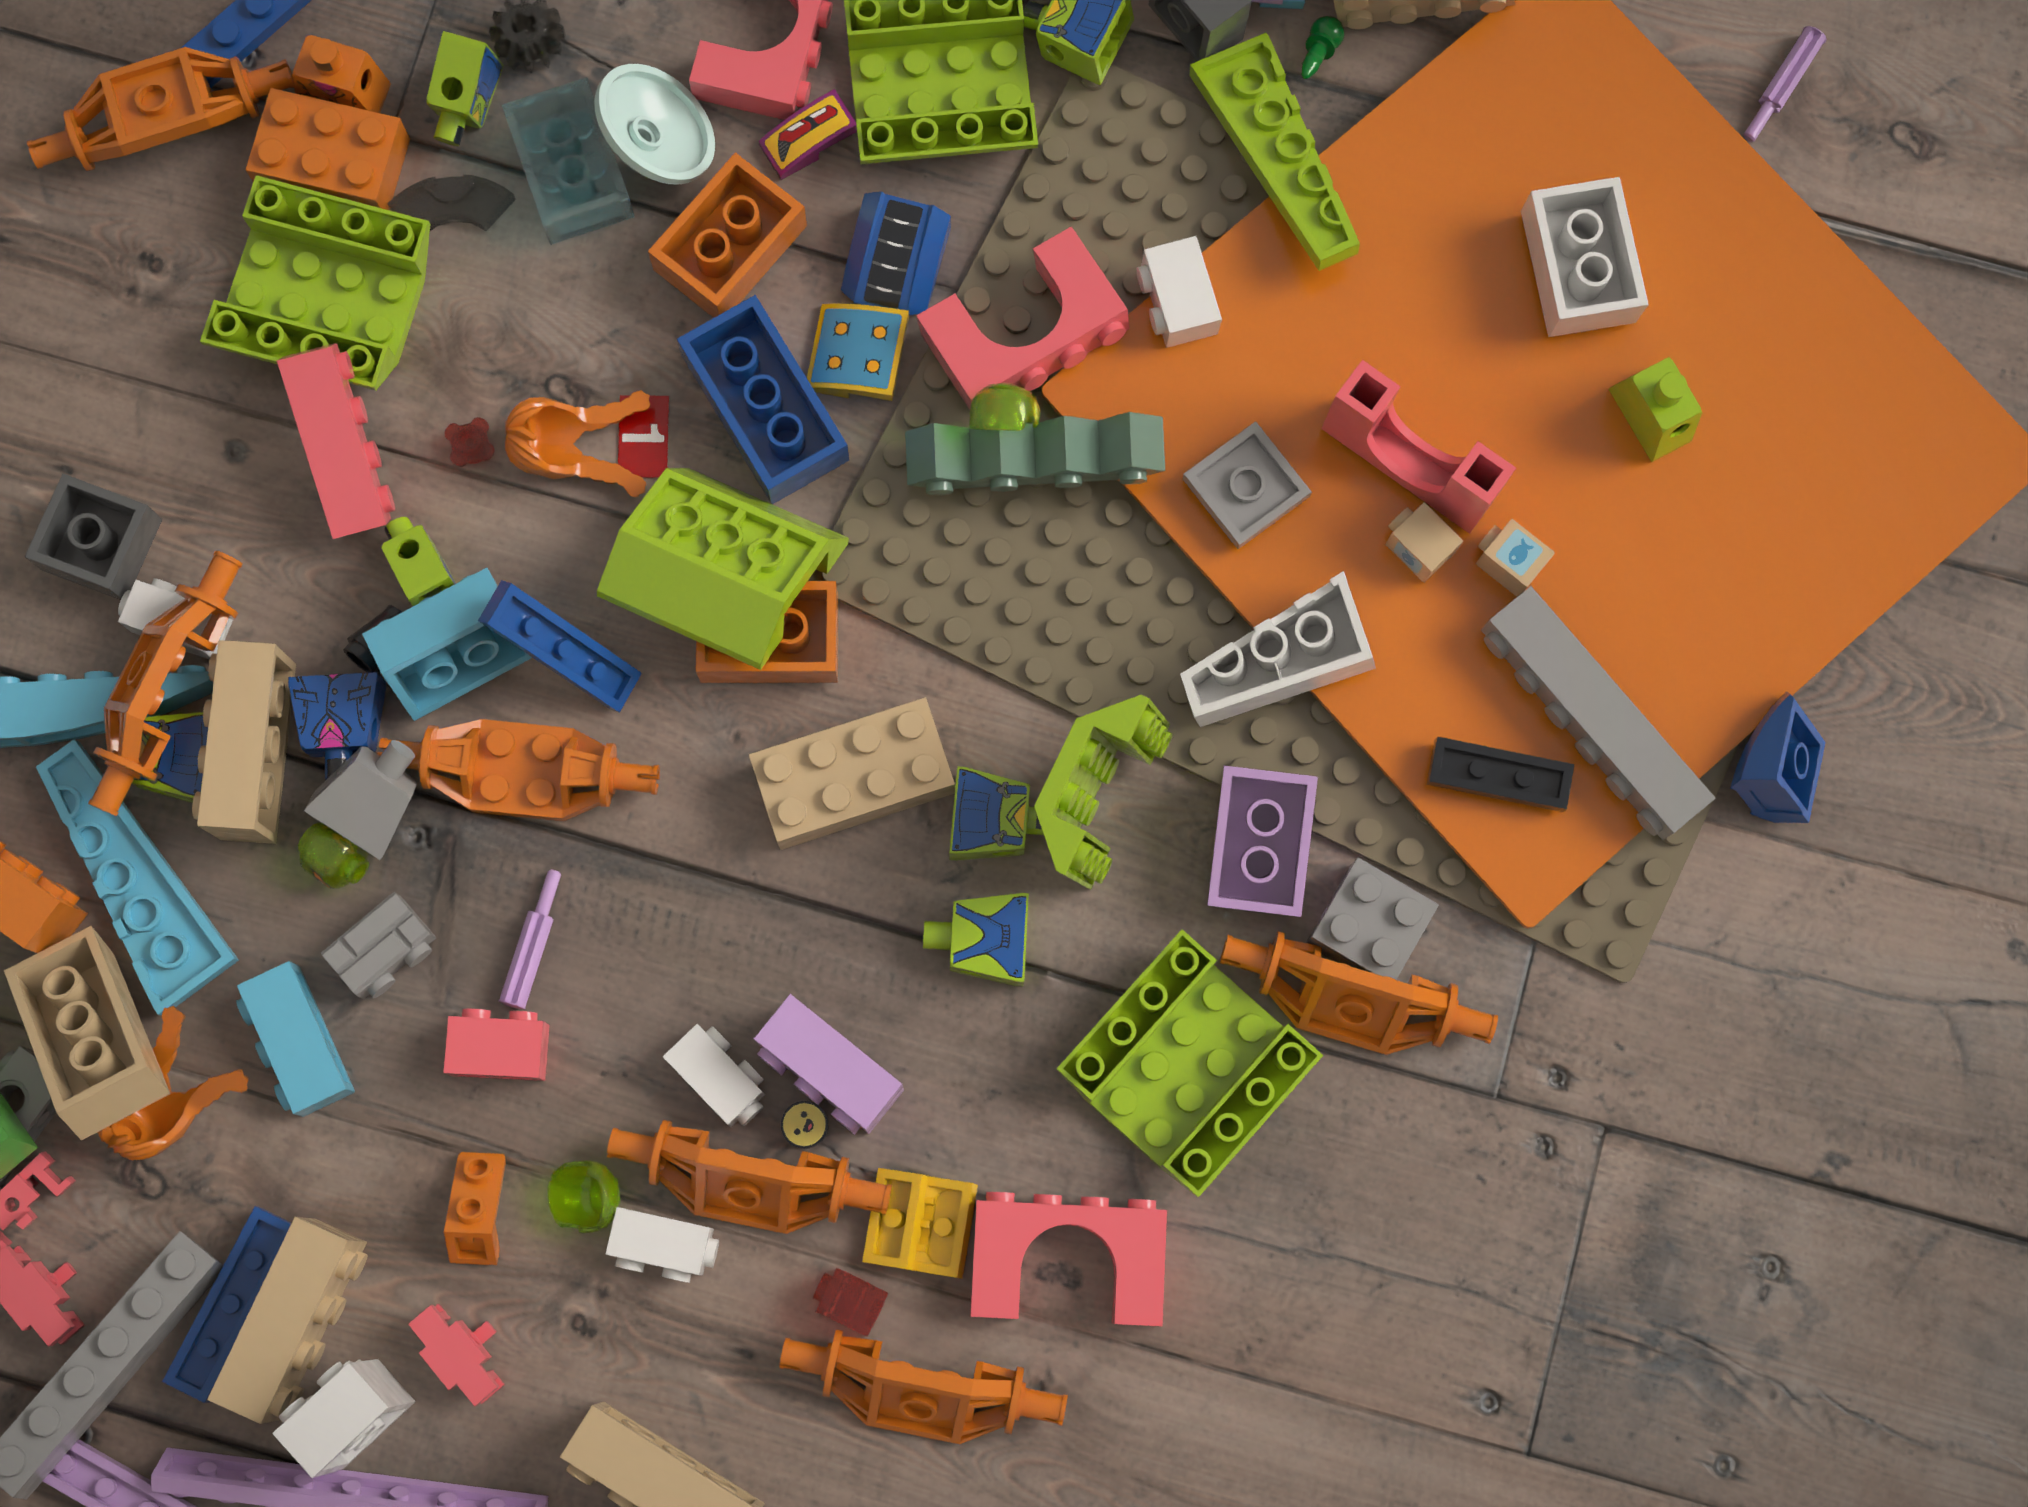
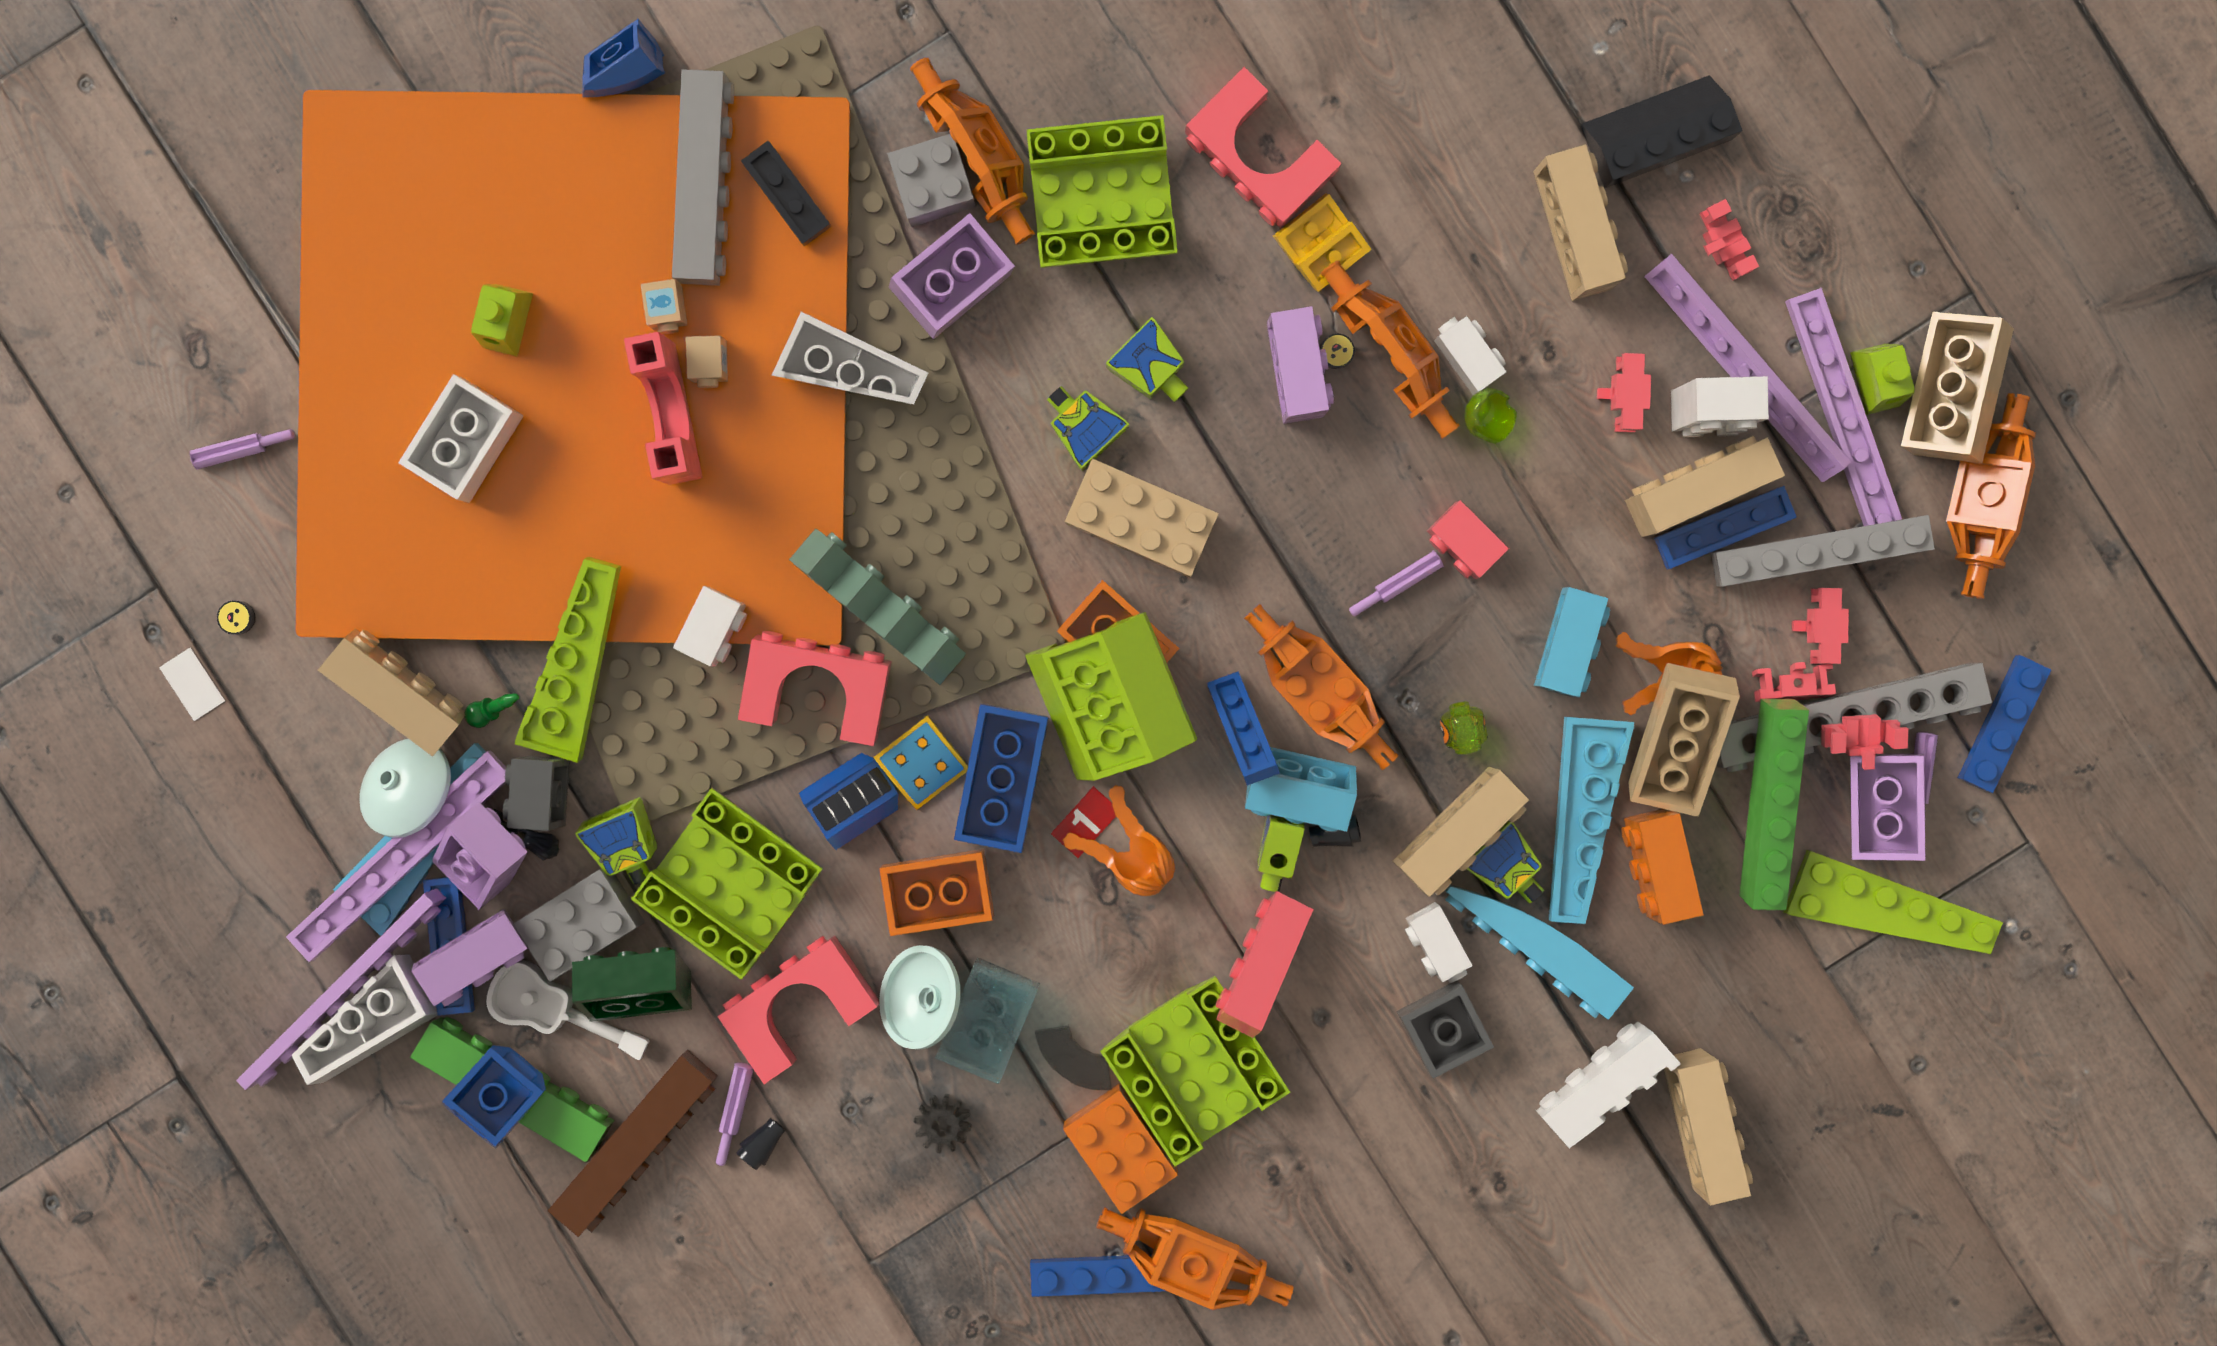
camera: 135 degrees left, 10 degrees up
orange plate [88,551,243,816] -> none
blue torso [288,672,386,780] -> none
orange torso [292,35,391,113] -> none
light grey torso [304,740,418,860] -> none
light grey brick [321,892,436,999] -> none
lime torso [427,31,504,146] -> none
clear red plate [444,417,495,467] -> none
orange bracket [444,1152,506,1265] -> none
white brick [663,1024,765,1127] -> none
slope [758,89,857,180] -> none
orange plate [779,1329,1068,1444] -> none
clear red brick [812,1268,889,1337] -> none
clear neon green hair [969,382,1041,431] -> none
lime slope [1034,695,1172,890] -> none
light grey plate [1182,421,1312,549] -> none

